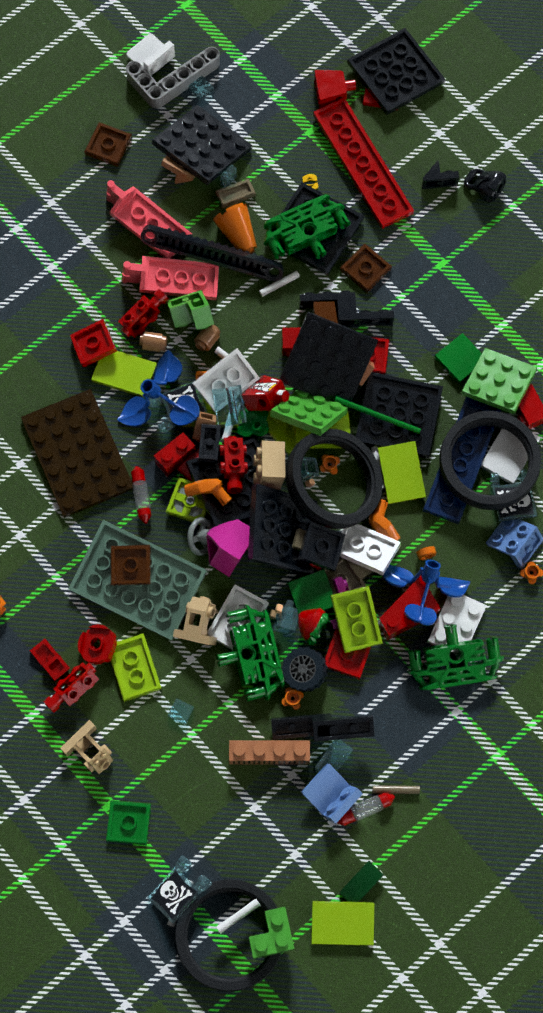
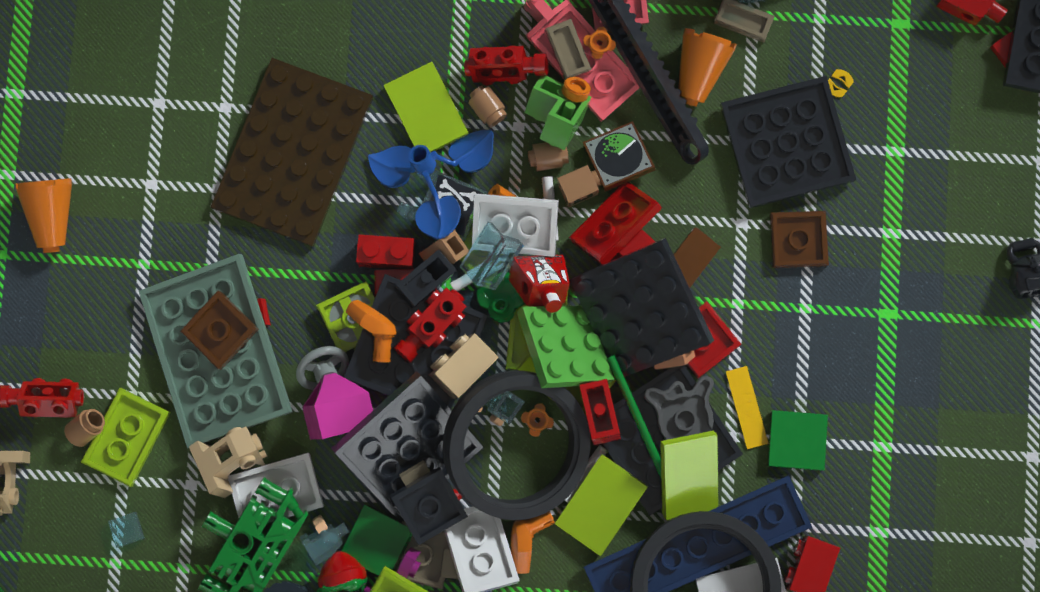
camera: 50 degrees right, 10 degrees up
red slope [30,639,70,681] -> none
red plate [70,319,117,367] -> none
red plate [78,624,117,665] -> none
piece [131,466,152,524] -> none
white piece [259,271,300,297] -> none
green piece [264,194,351,259] -> none
black bracket [299,291,394,327] -> none
red plate [313,97,414,229] -> none
black slope [421,161,459,189] -> none
bright green plate [462,348,537,415] -> none
none -> medium nougat brick [64,409,105,447]
none -> dark tan tile [545,19,592,80]
none -> medium nougat brick [557,165,601,208]
none -> orange tile [562,77,591,102]
none -> red tile [569,182,662,265]
none -> red brick [579,379,621,445]
none -> orange plate [583,27,616,59]
none -> tile [583,121,655,192]
none -> dark grey tile [644,376,714,440]
none -> lime tile [661,431,718,520]
none -> yellow piece [726,366,769,449]

